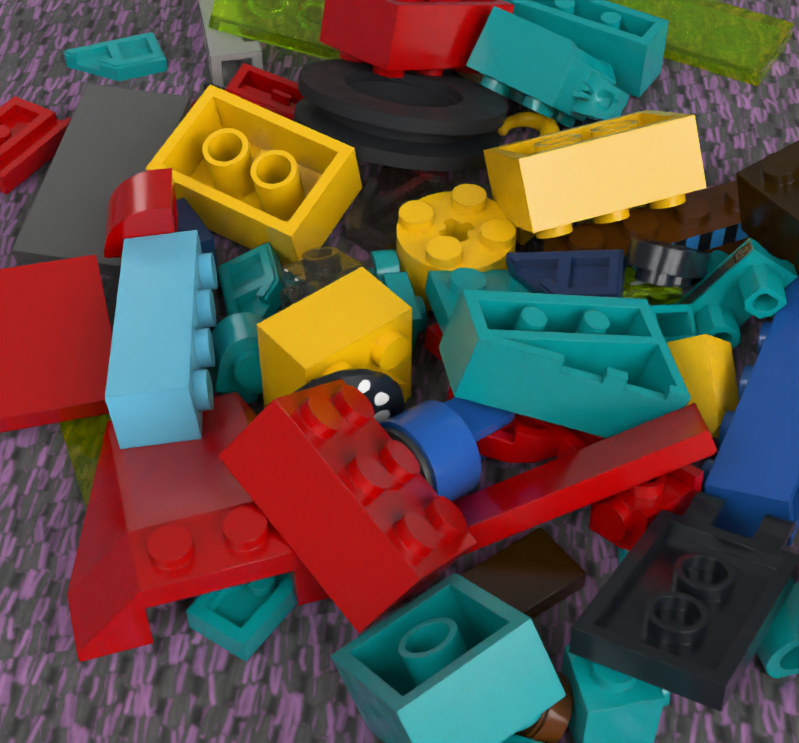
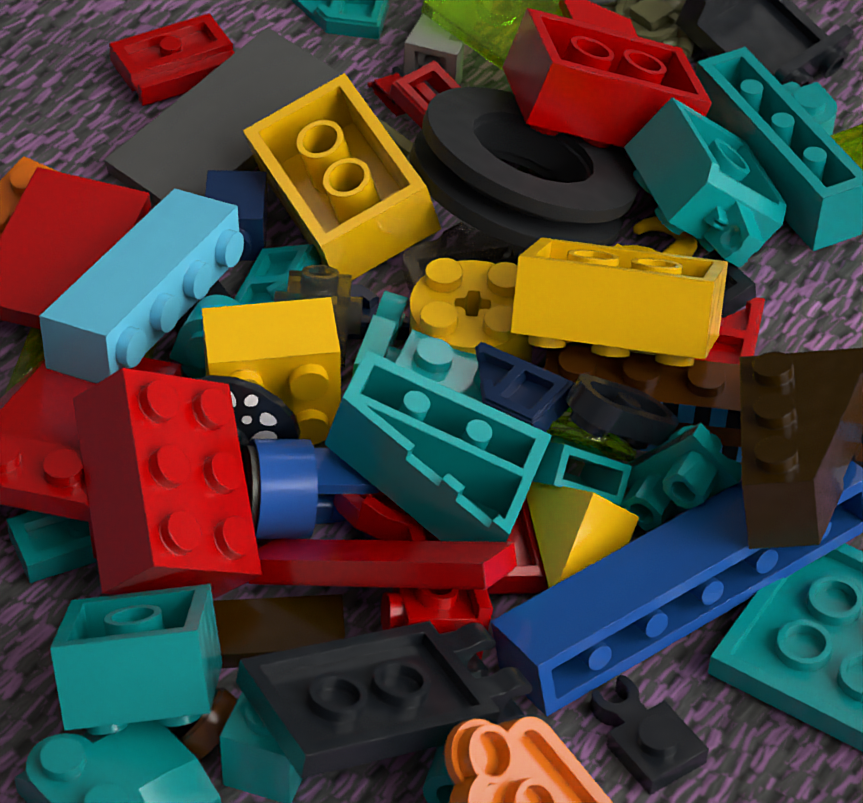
camera: 30 degrees right, 0 degrees up
red brick [104,168,179,258] -> none

